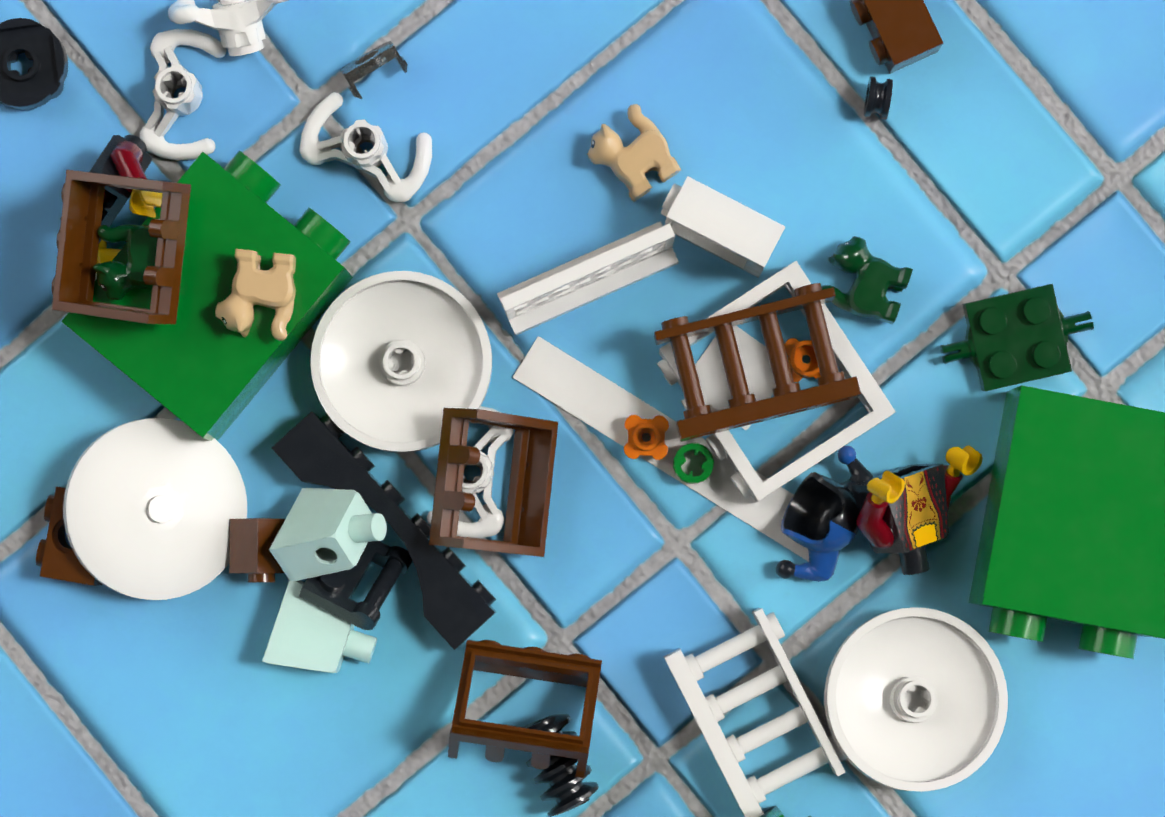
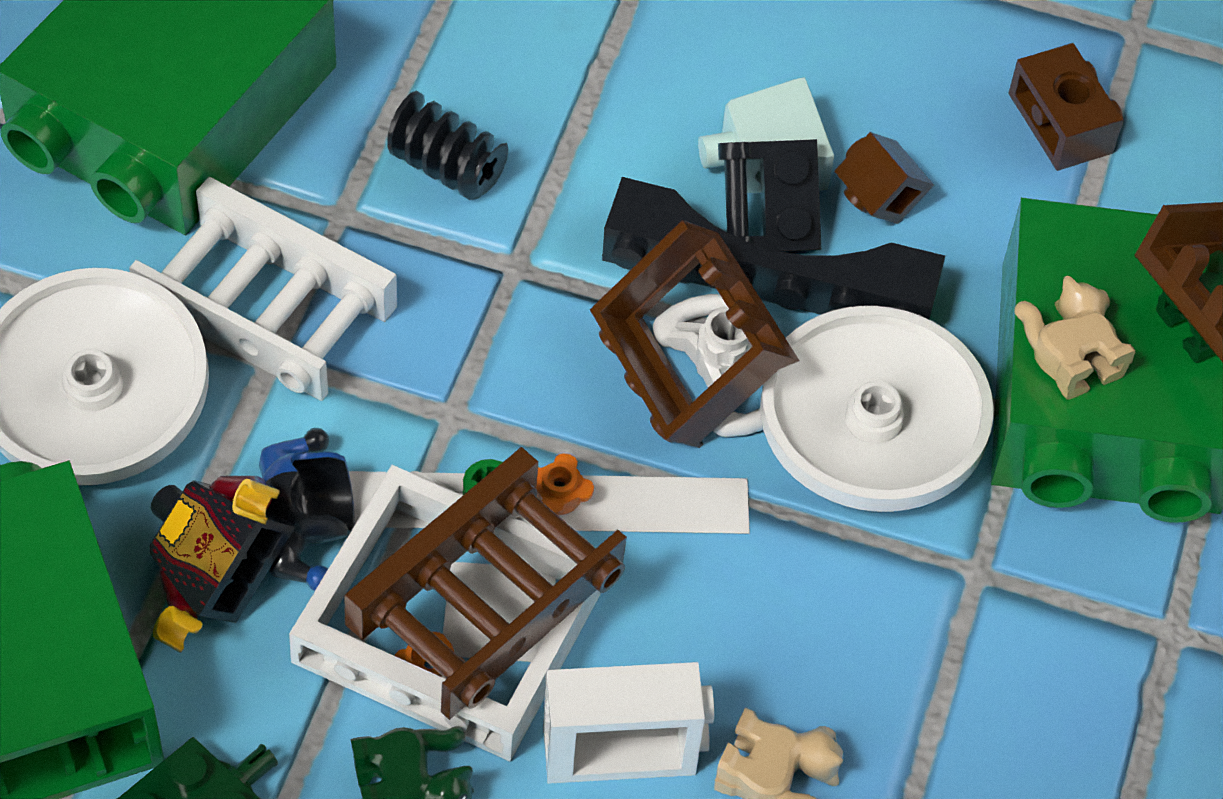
camera: 140 degrees right, 30 degrees down
white dish [63,418,247,600] -> none
light aqua torso [269,488,387,582] -> none
white piece [299,92,432,202] -> none
clear smoke piece [341,41,408,99] -> none
reddish brown window [448,640,602,778] -> none
white fence [497,221,679,336] -> none

